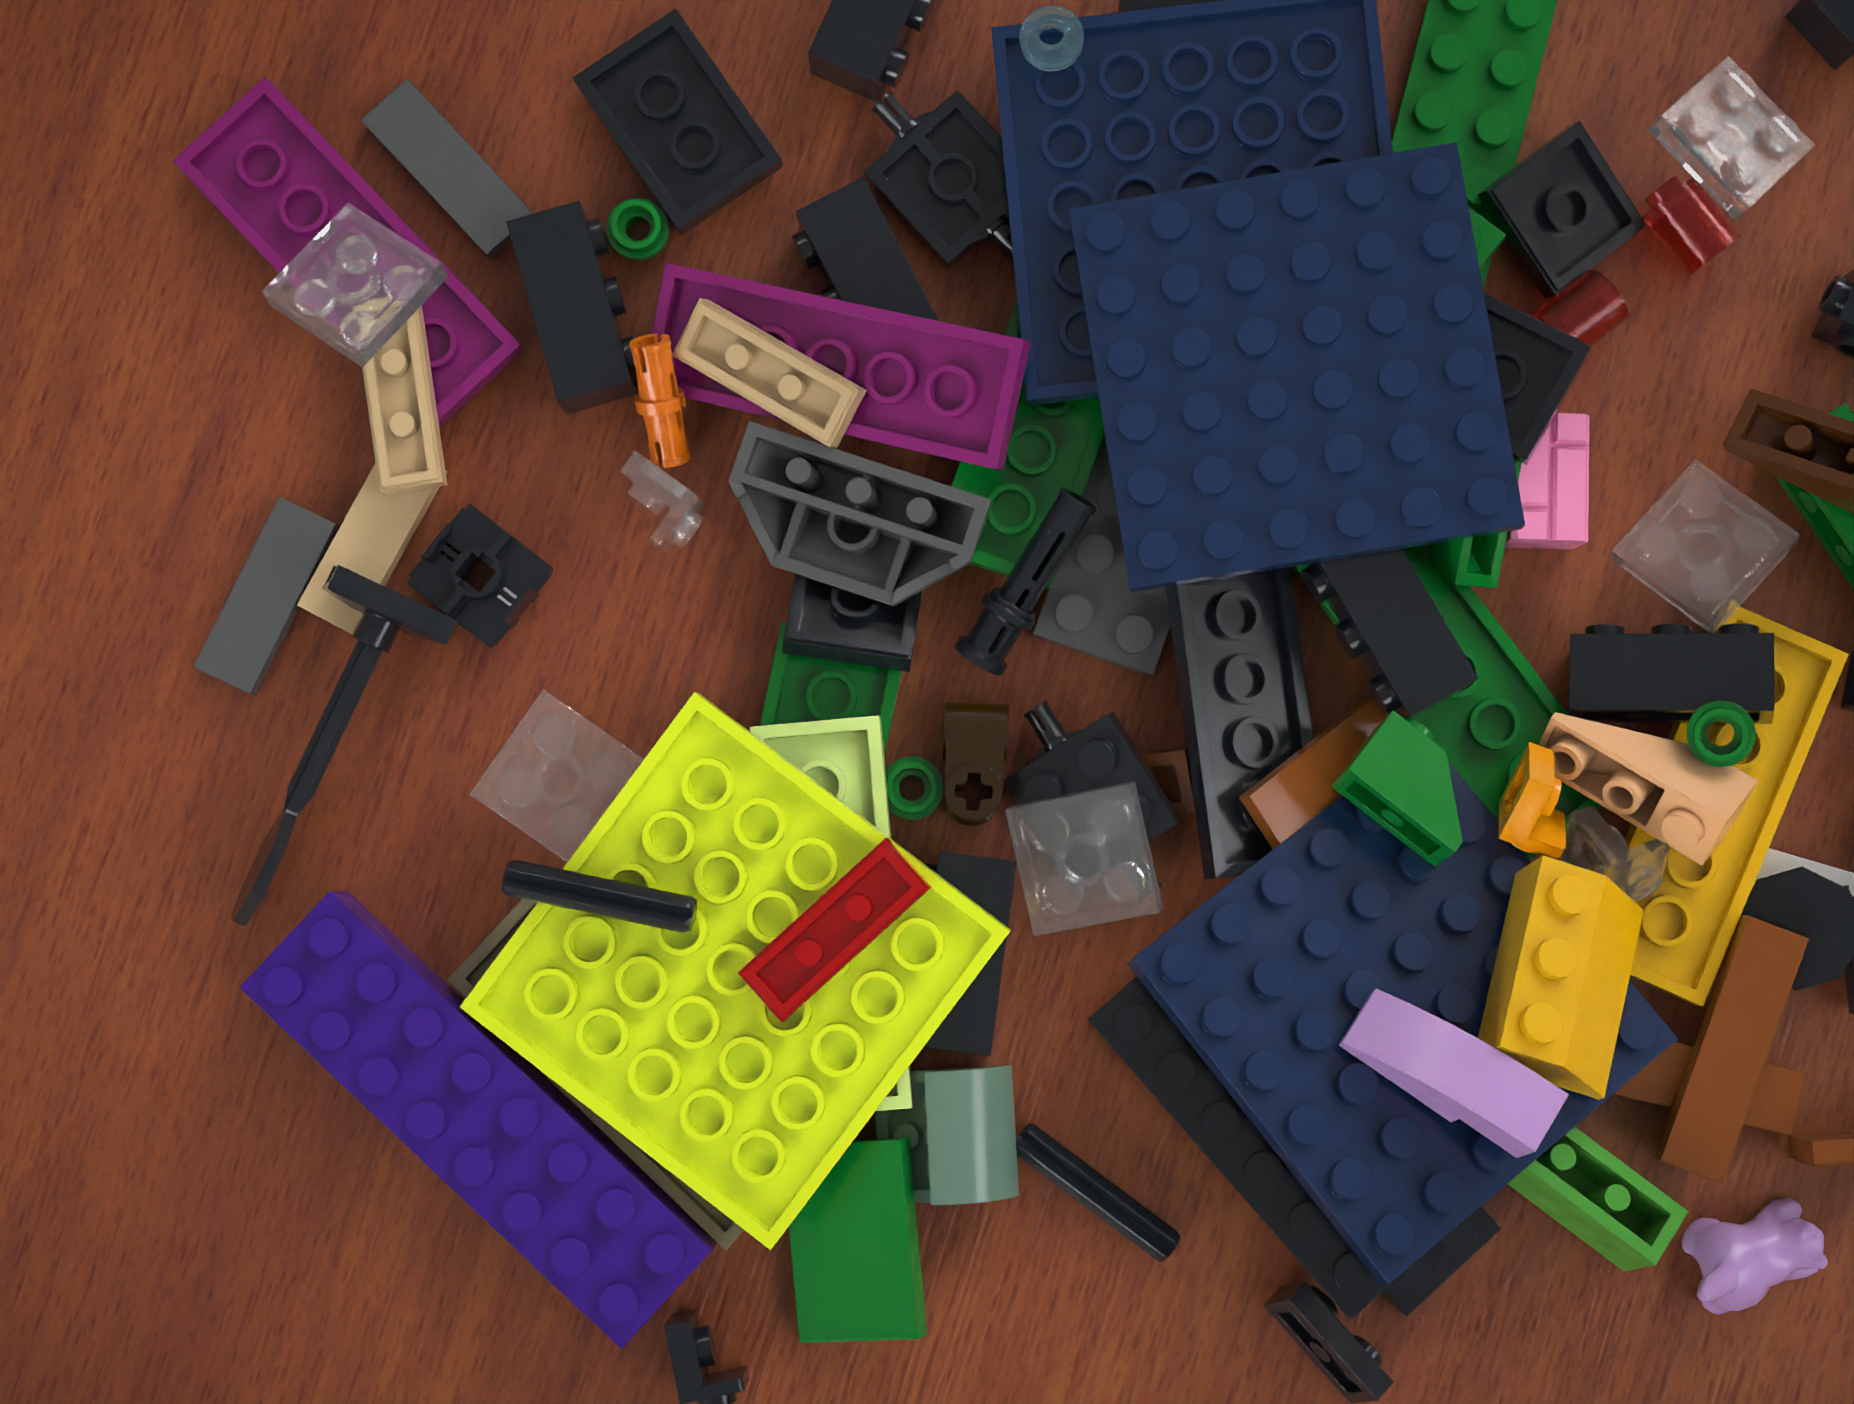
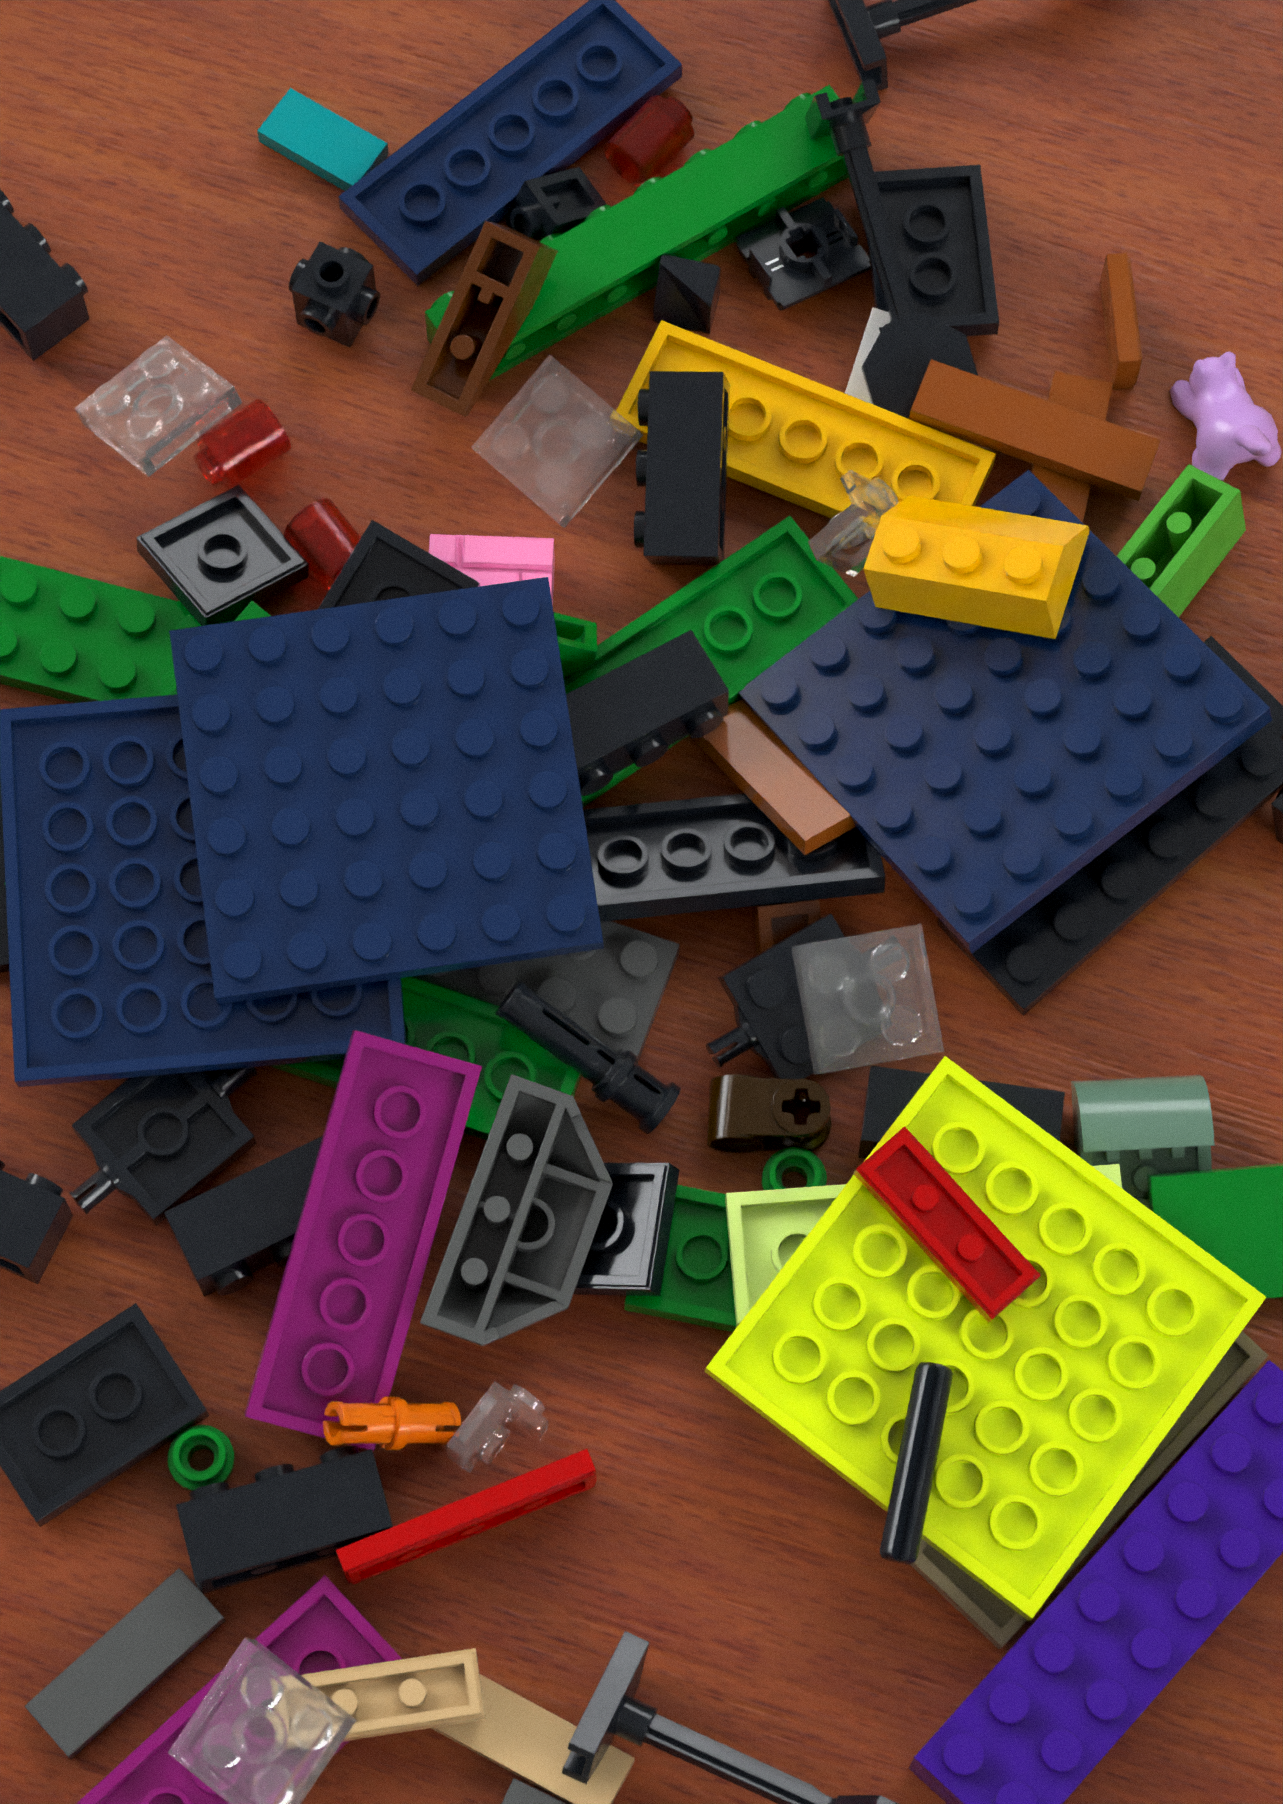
camera: 90 degrees left, 15 degrees down
black piece [407,504,554,648] -> none
clear plate [469,689,644,862] -> none
tan tile [672,298,867,448] -> none
black axle [1016,1123,1181,1262] -> none
clear light blue plate [1019,6,1084,71] -> none
green slope [1331,710,1463,867] -> none
lavender slope [1339,989,1569,1158] -> none
light orange bracket [1499,742,1566,858] -> none
light nougat slope [1538,712,1758,866] -> none
green plate [1686,700,1756,767] -> none
none -> red tile [336,1449,597,1585]

